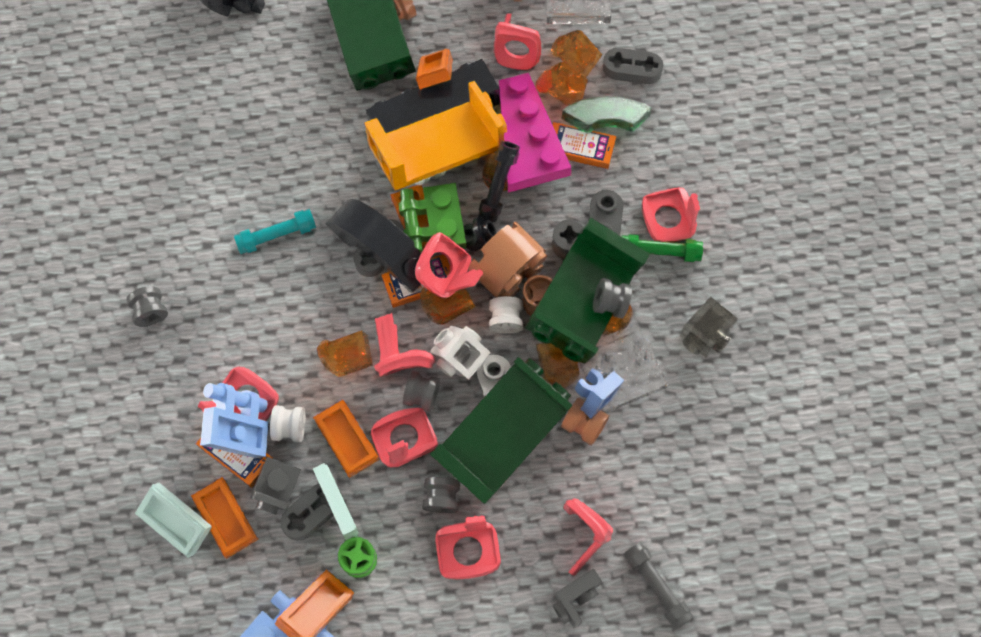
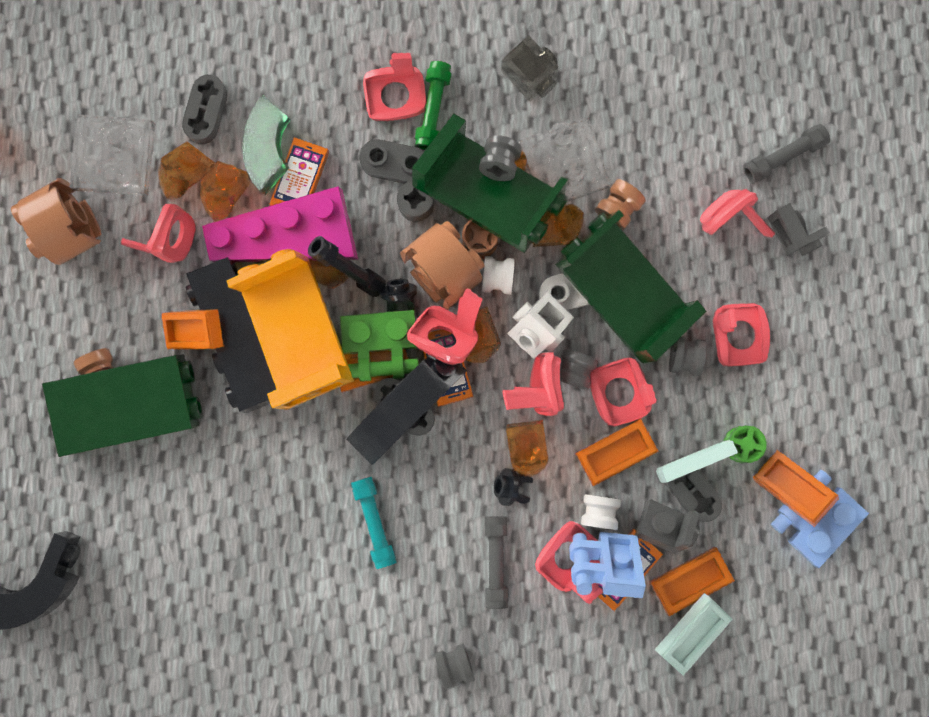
camera: 85 degrees left, 15 degrees up
medium blue tile [575,368,624,419] -> none
none -> dark grey bar [485,516,508,609]
none -> black plate [494,468,533,506]

